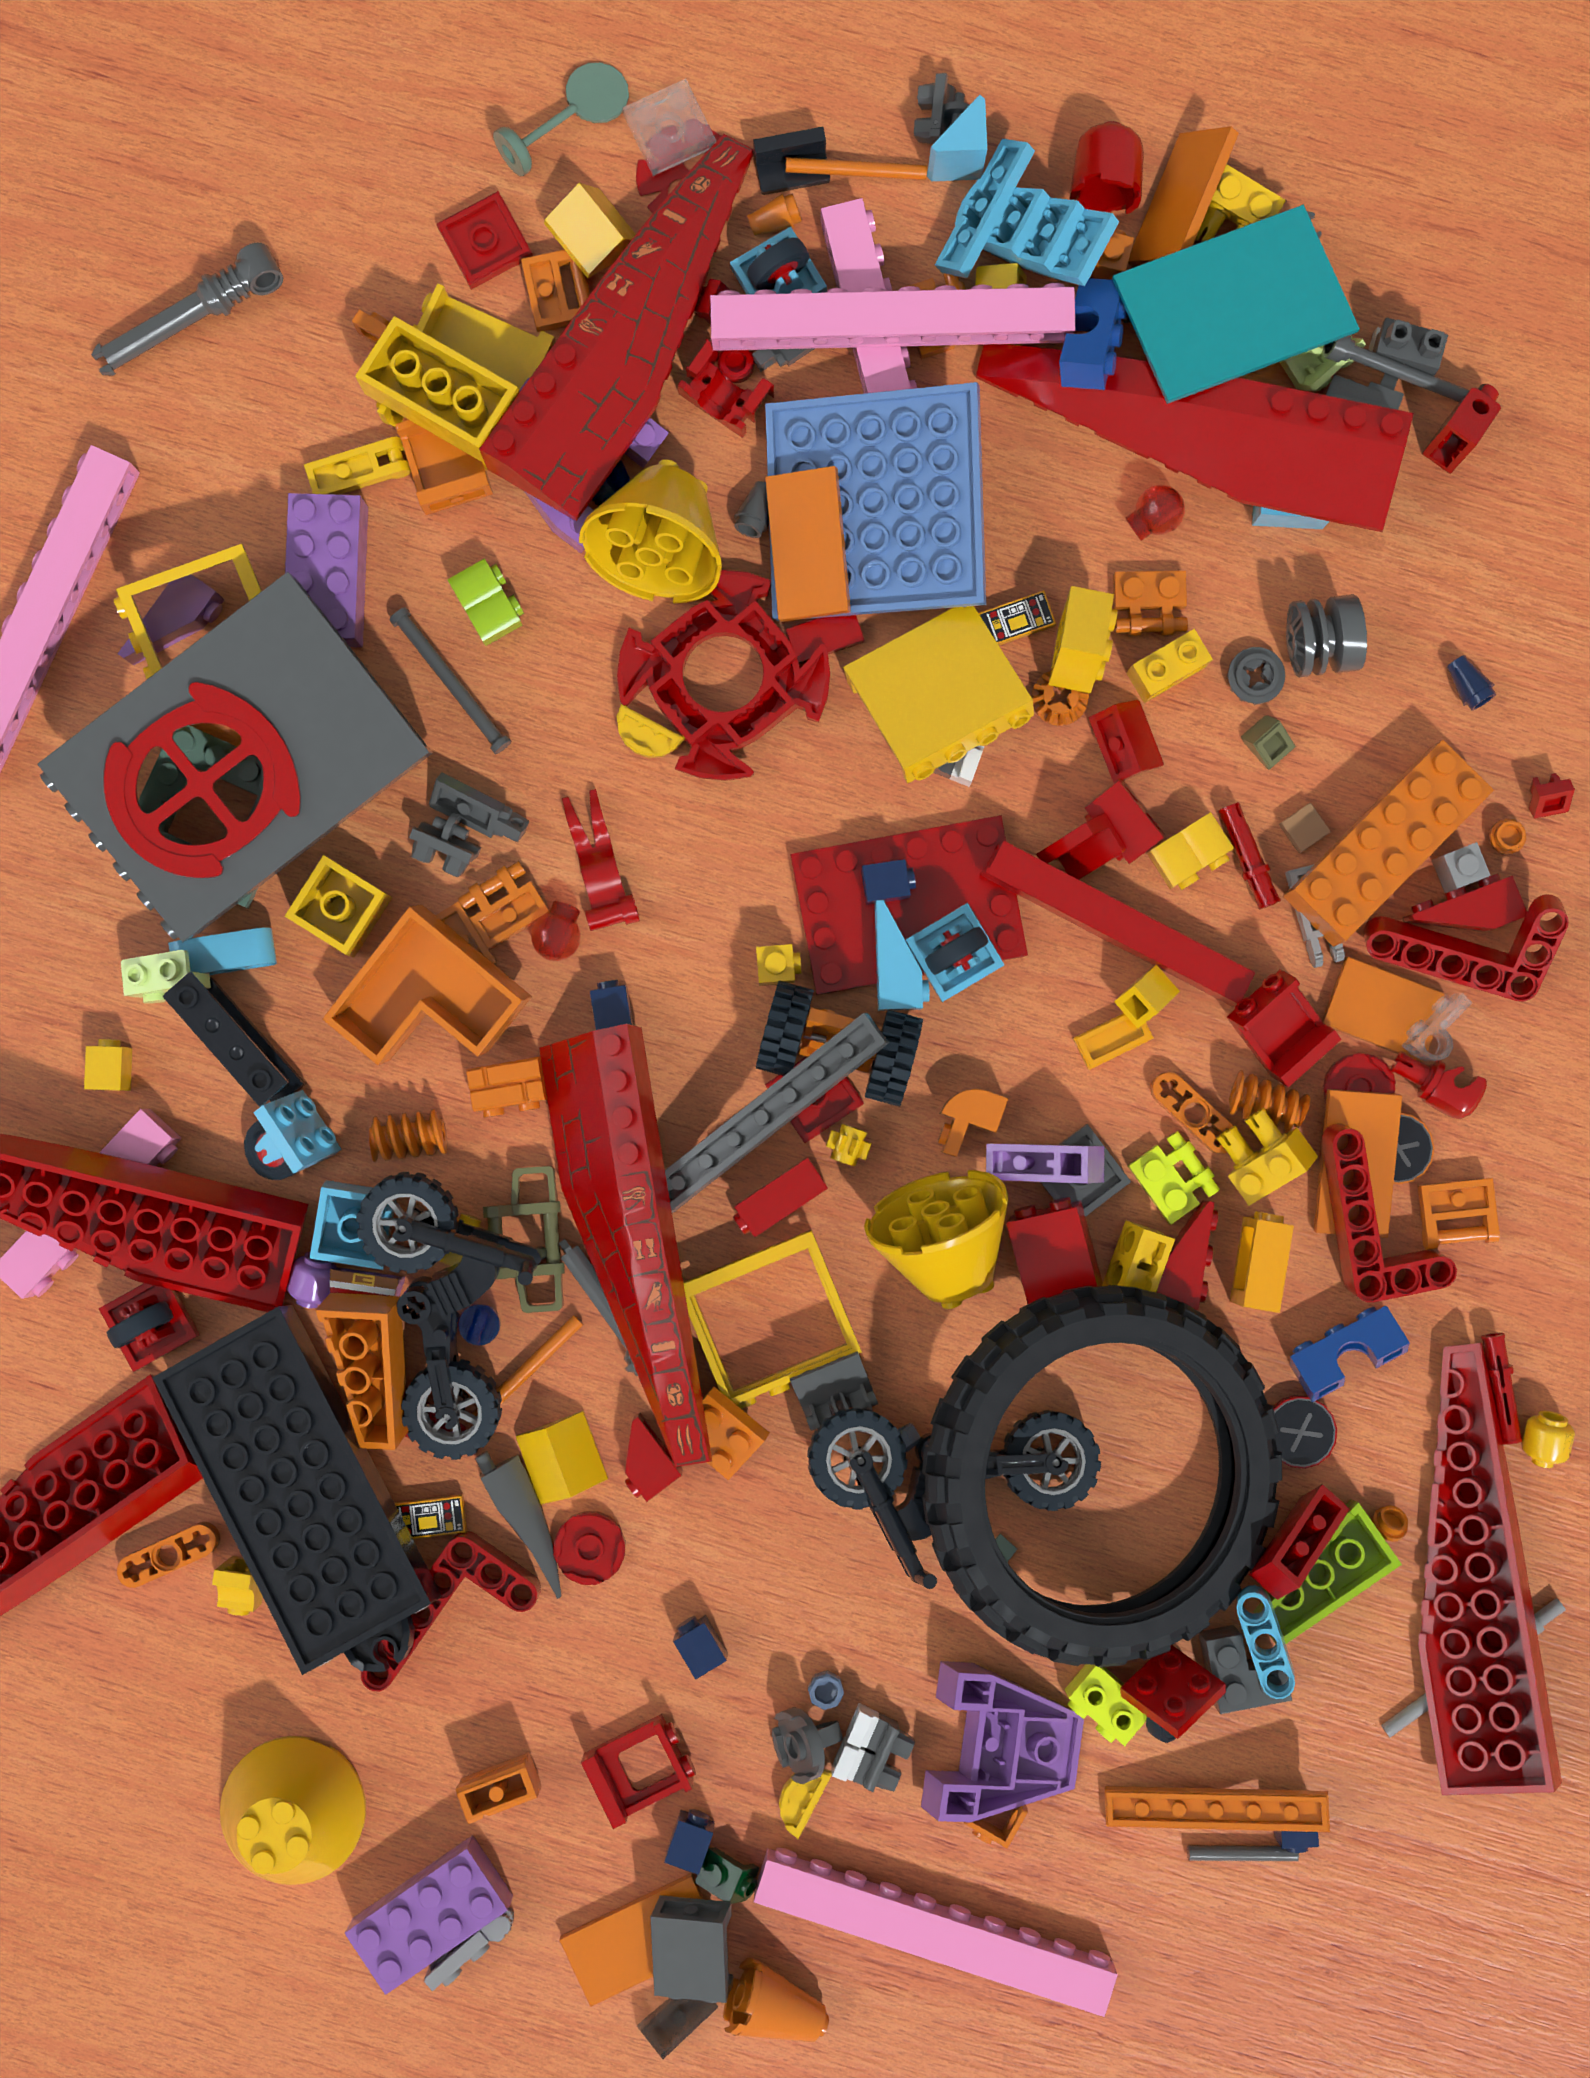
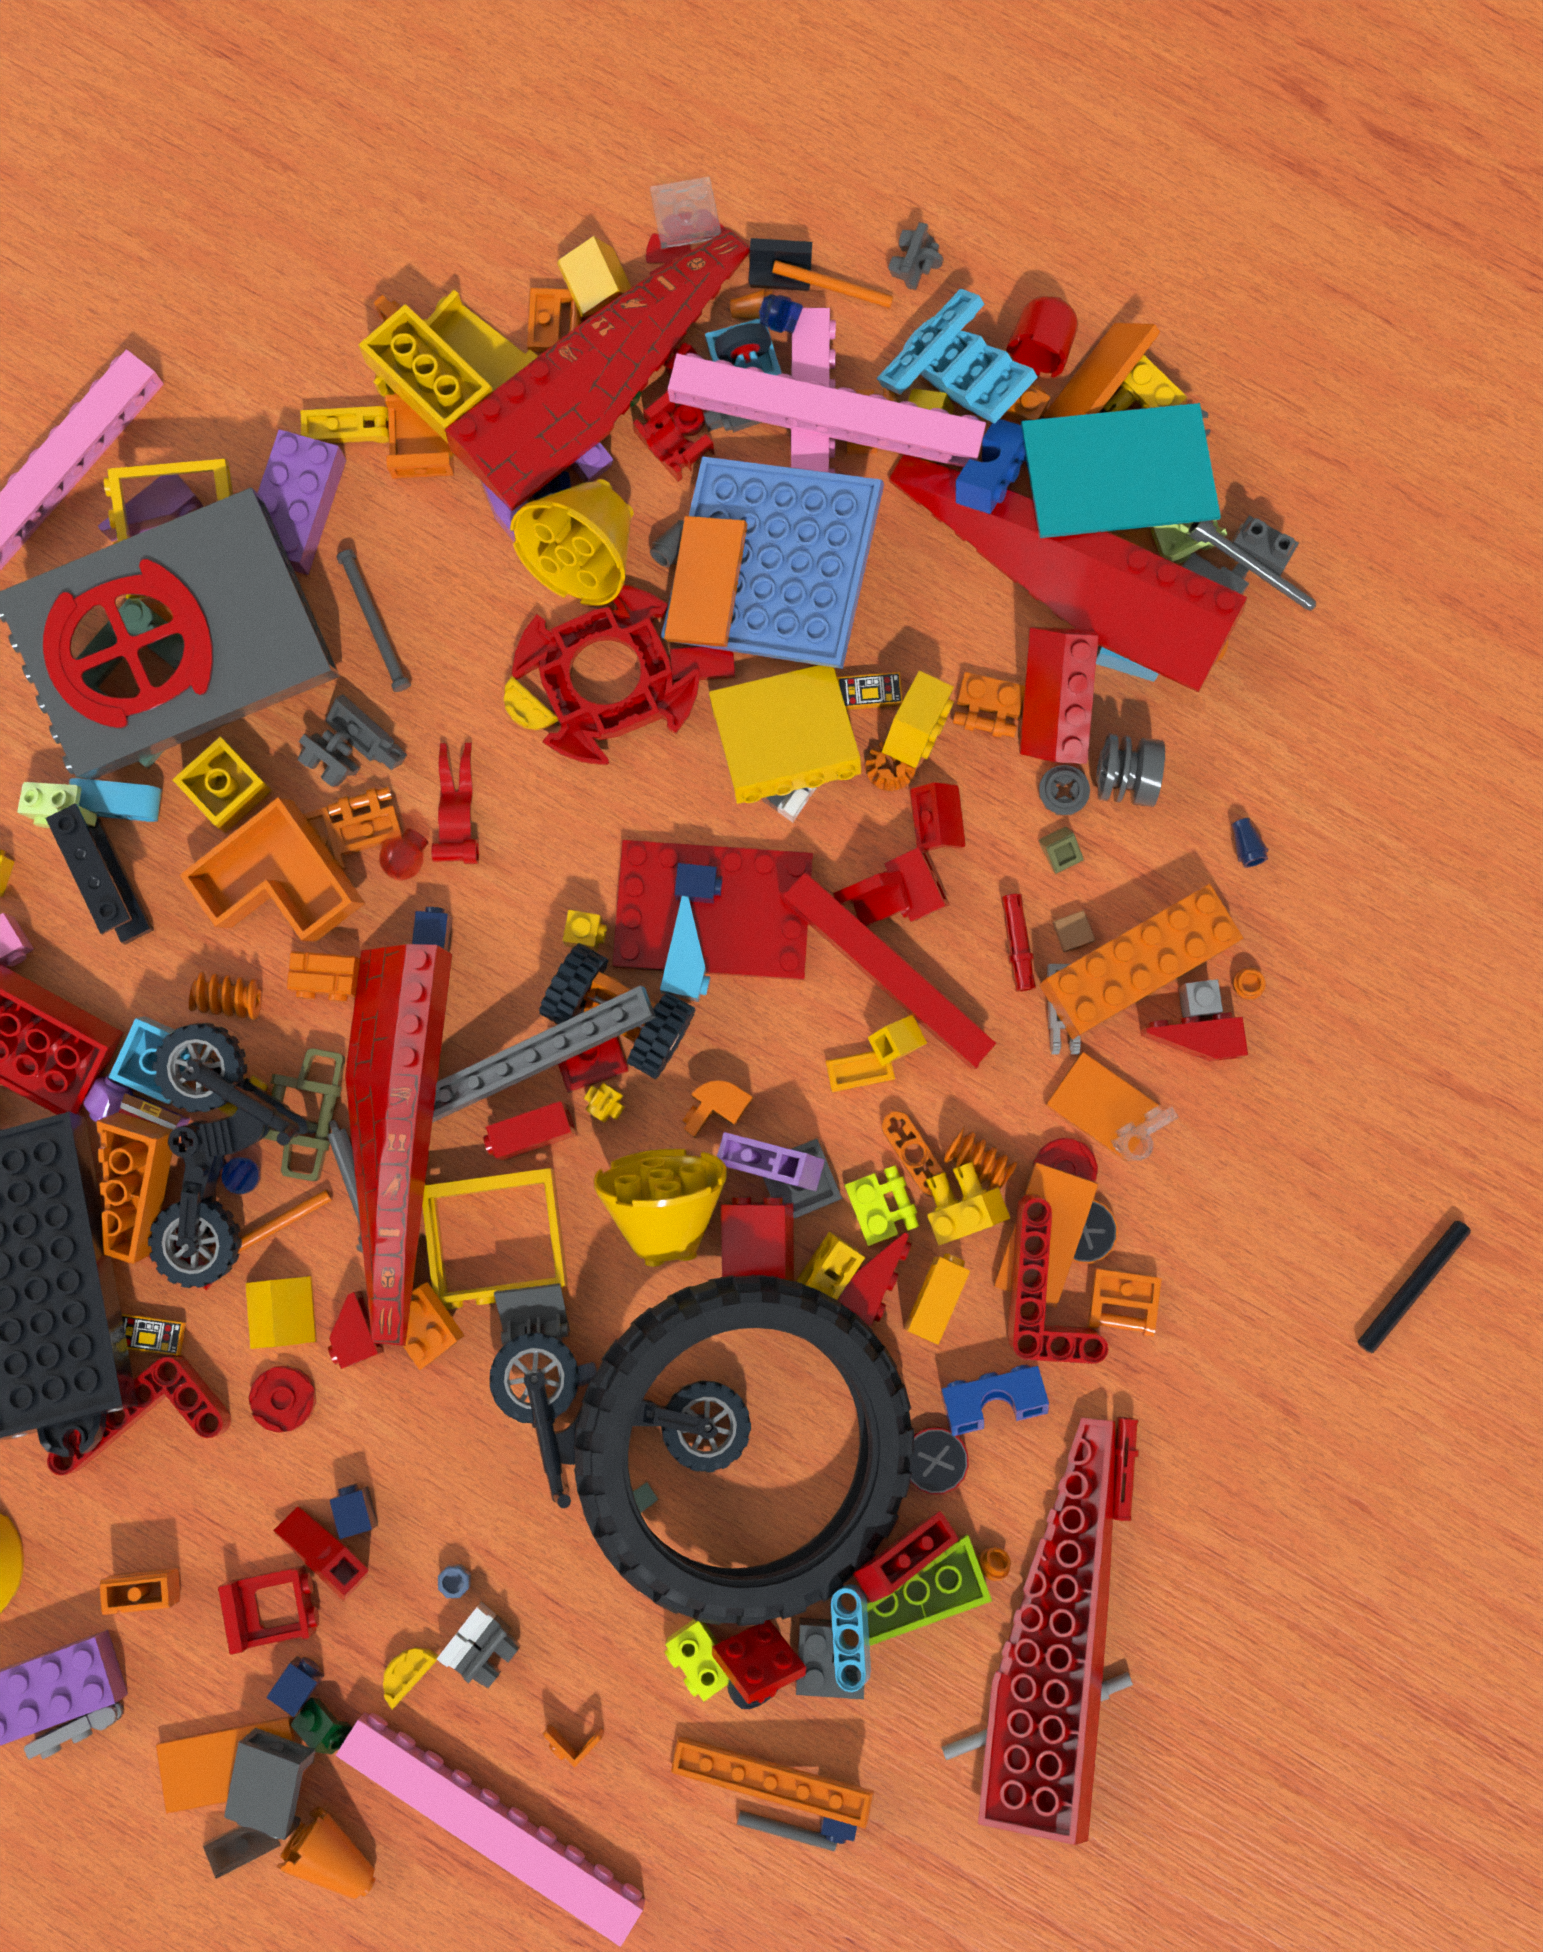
camera: 15 degrees right, 5 degrees down
dark grey piece [91,243,284,376] -> none
medium azure plate [244,1090,342,1180] -> none
red tile [436,191,533,290] -> none
lime brick [447,558,524,646] -> none
dark grey piece [475,1451,562,1599] -> none
sand green piece [493,62,629,177] -> none
dark grey tile [772,1707,843,1784] -> none
medium azure plate [905,903,1005,1002] -> none
medium lavender wedge [921,1661,1084,1822] -> none
medium azure slope [927,95,987,181] -> none
clear red piece [1125,484,1185,541] -> none
yellow brick [1126,629,1213,704] -> none
yellow brick [1147,812,1234,890] -> none
red panel [1226,969,1342,1087] -> none
red beam [1364,894,1569,1002] -> none
red piece [1390,1051,1487,1119] -> none
red torso [1422,384,1501,474] -> none
yellow head [1521,1411,1575,1468] -> none
red tile [1529,773,1575,819] -> none
none -> red slope [273,1506,369,1602]
none -> clear blue piece [759,294,803,333]
none -> red slope [1020,627,1099,764]

